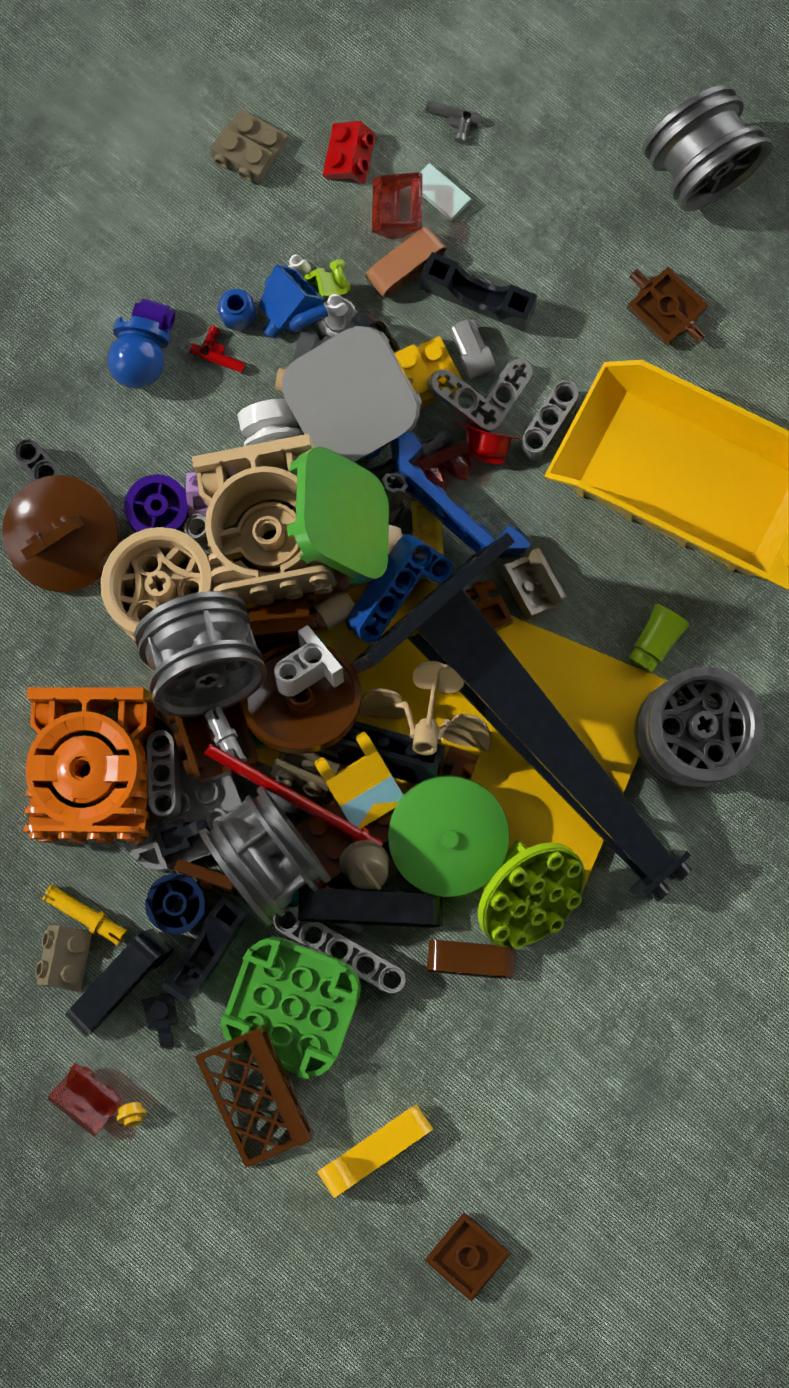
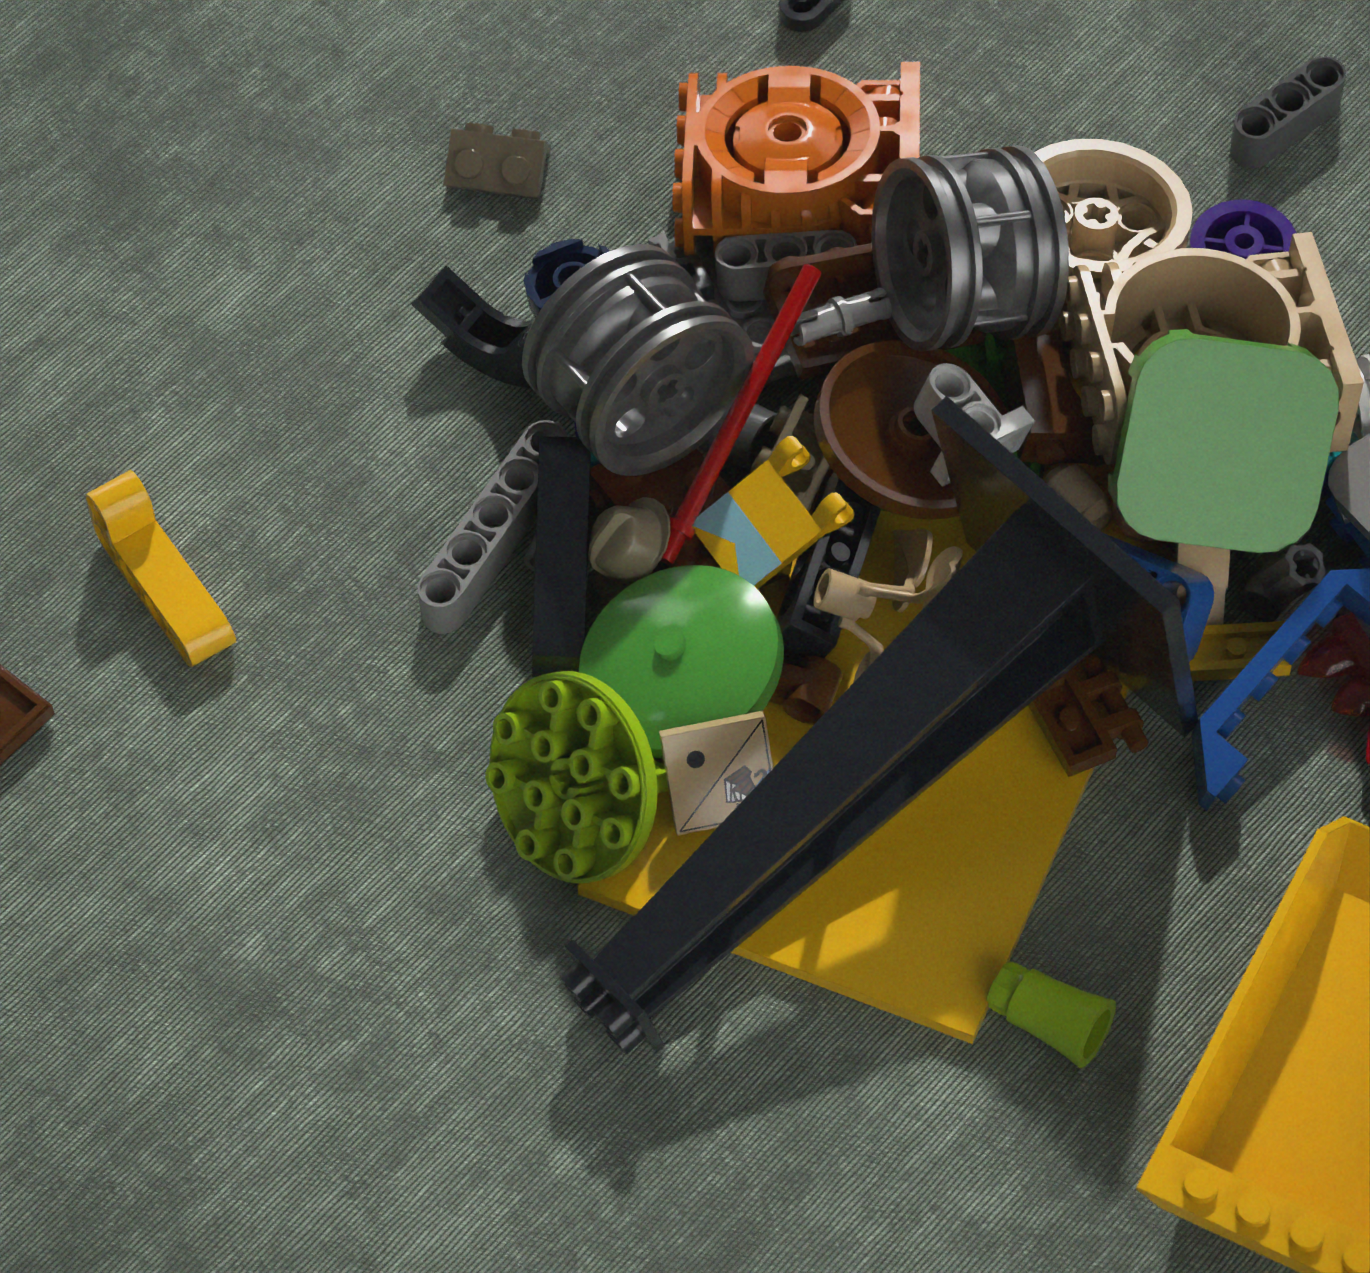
camera: 90 degrees right, 20 degrees down
reddish brown bracket [2,475,119,592] -> none
yellow pin [42,884,128,946] -> none
clear red bracket [47,1063,122,1138] -> none
black beam [65,928,174,1037] -> none
yellow plate [116,1102,147,1127] -> none
black plate [142,993,179,1049] -> none
reddish brown fence [195,1024,314,1168] -> none
bright green tile [220,936,361,1079] -> none
reddish brown beam [426,940,516,978] -> none
dark tan bracket [499,548,566,620] -> none
flat silver wheel [634,666,764,789] -> none
none -> tan tile [659,711,773,835]

